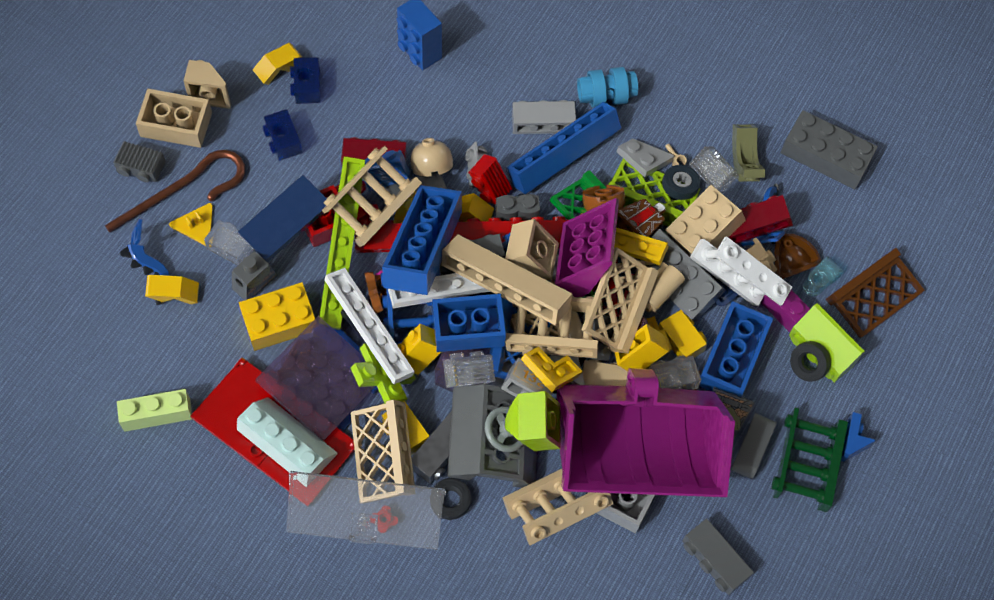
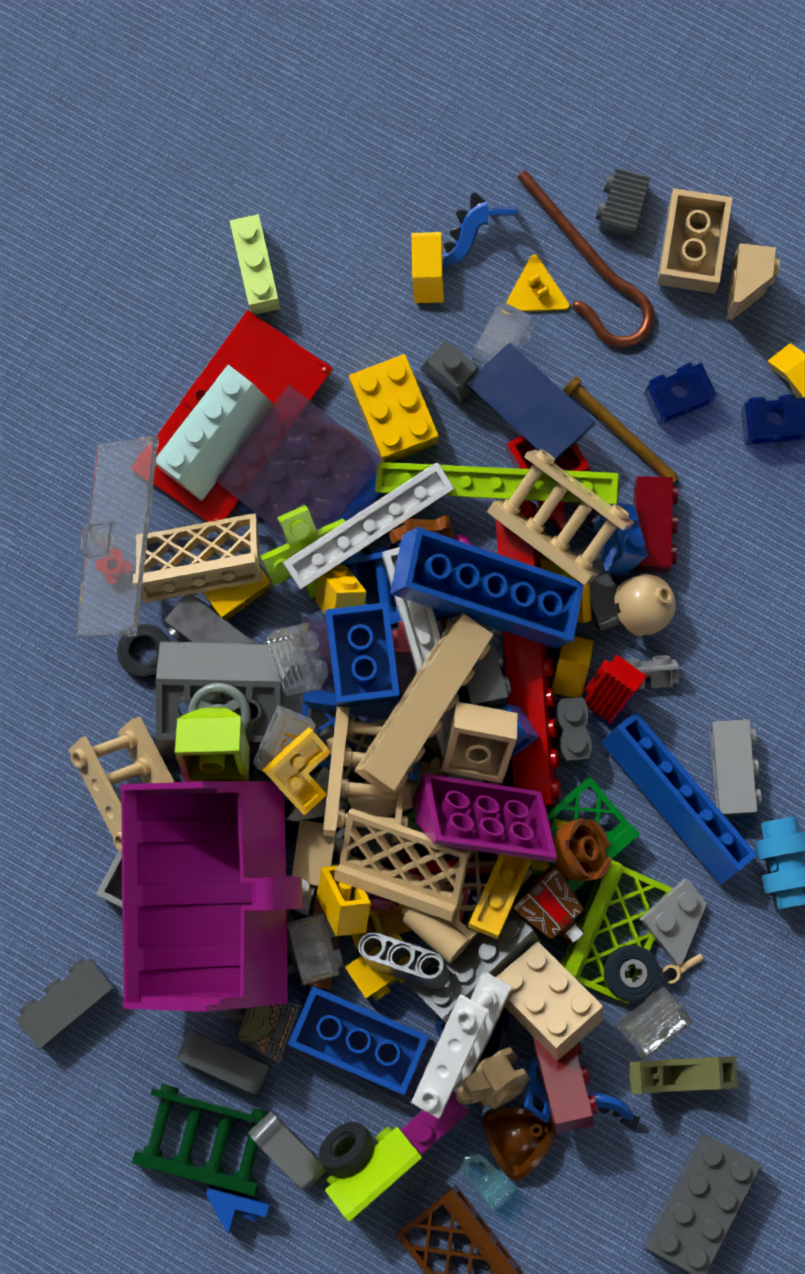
camera: 95 degrees right, 15 degrees up
none -> dark grey beam [248,1110,327,1192]
none -> dark grey beam [358,932,450,989]
none -> pearl gold bar [563,376,678,483]

